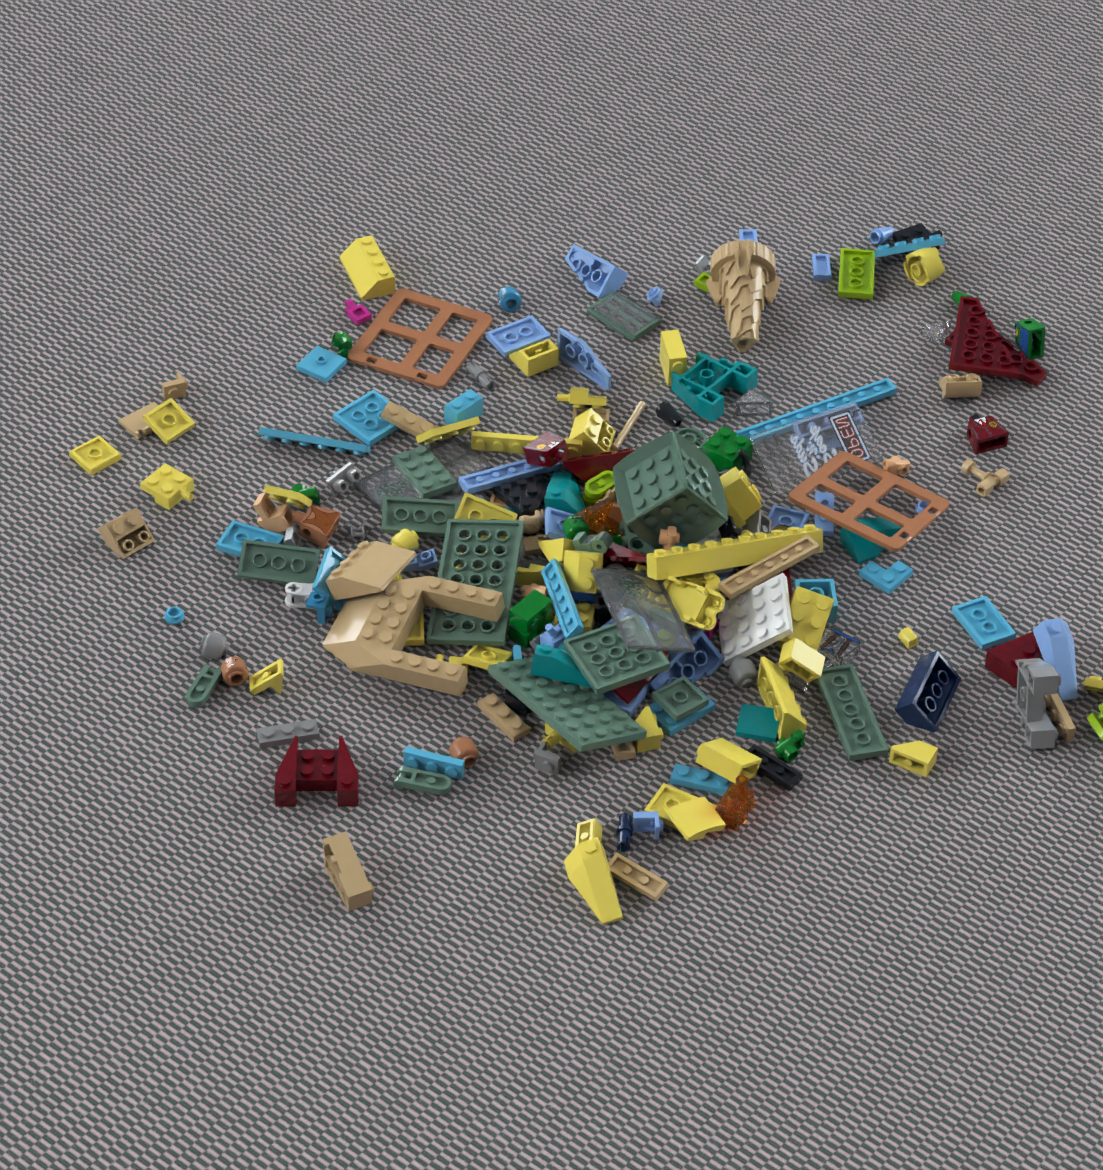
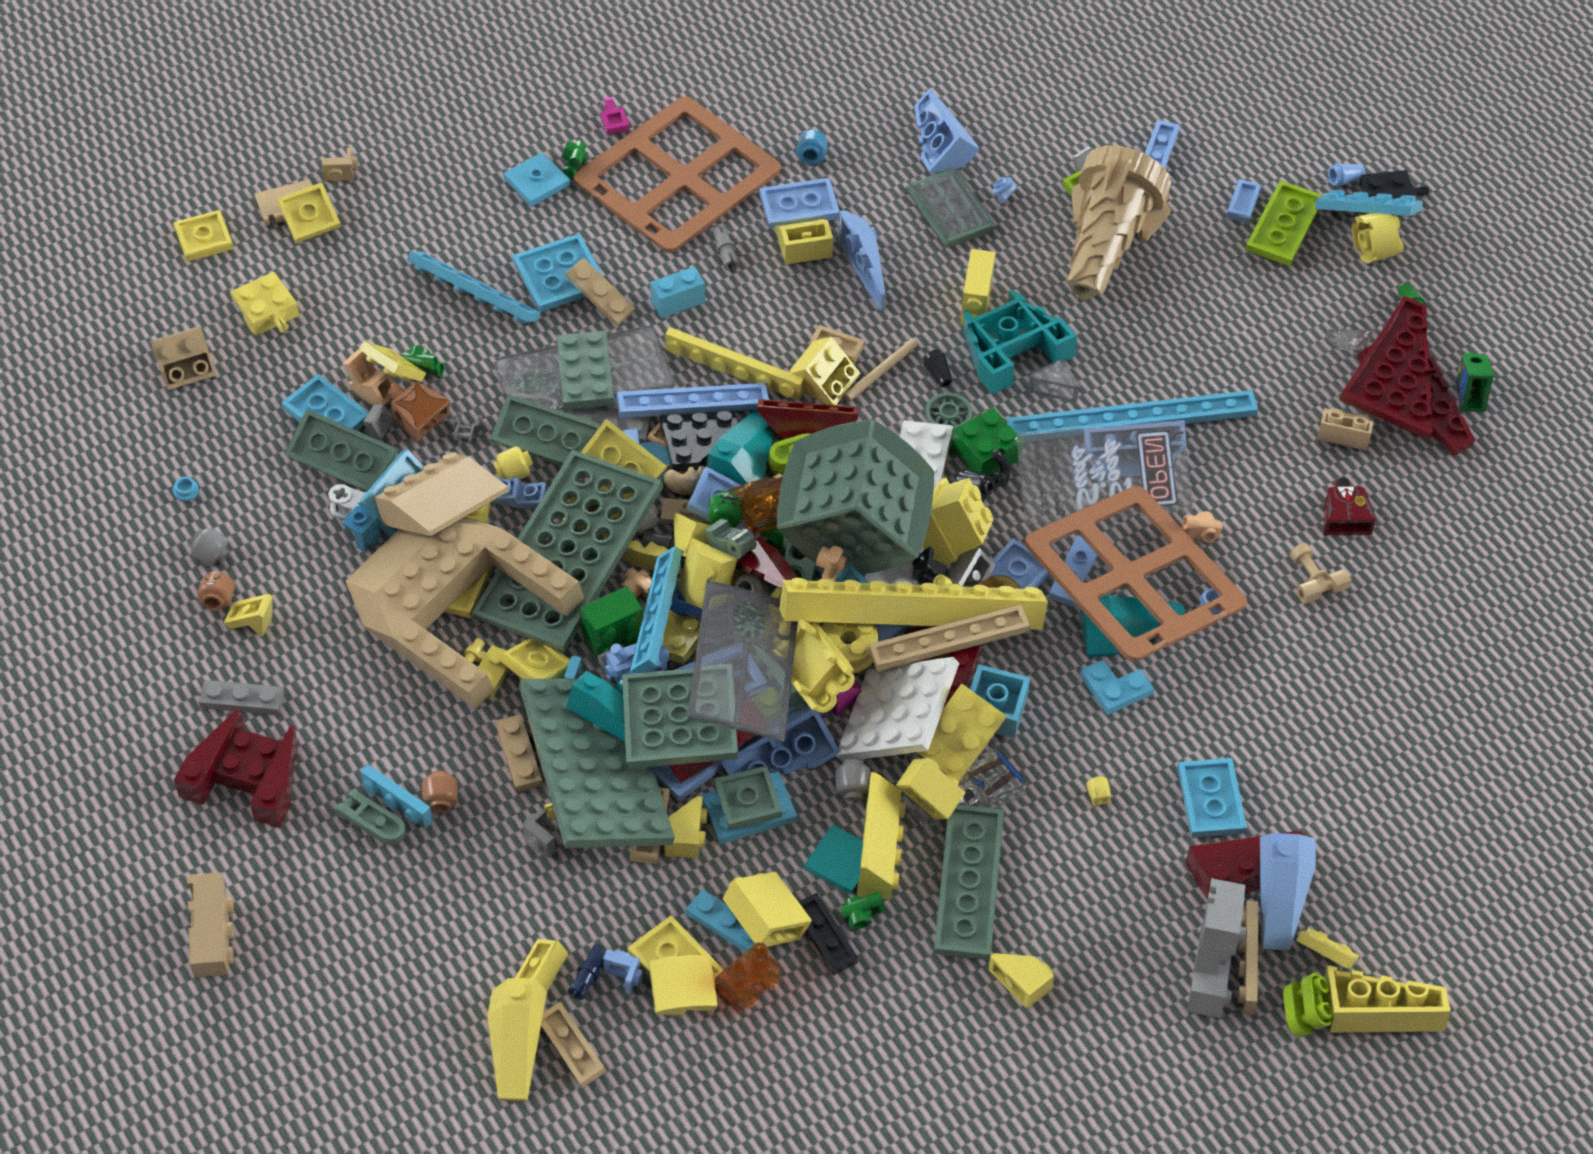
camera: 20 degrees right, 10 degrees up
sand green plate [186,664,223,708] -> none
light grey hips [325,462,361,497] -> none
light yellow slope [340,235,395,301] -> none
light yellow plate [416,416,480,445] -> none
dark red torso [523,431,570,467] -> none
light yellow plate [557,387,607,409] -> none
dark blue slope [895,650,961,732] -> none

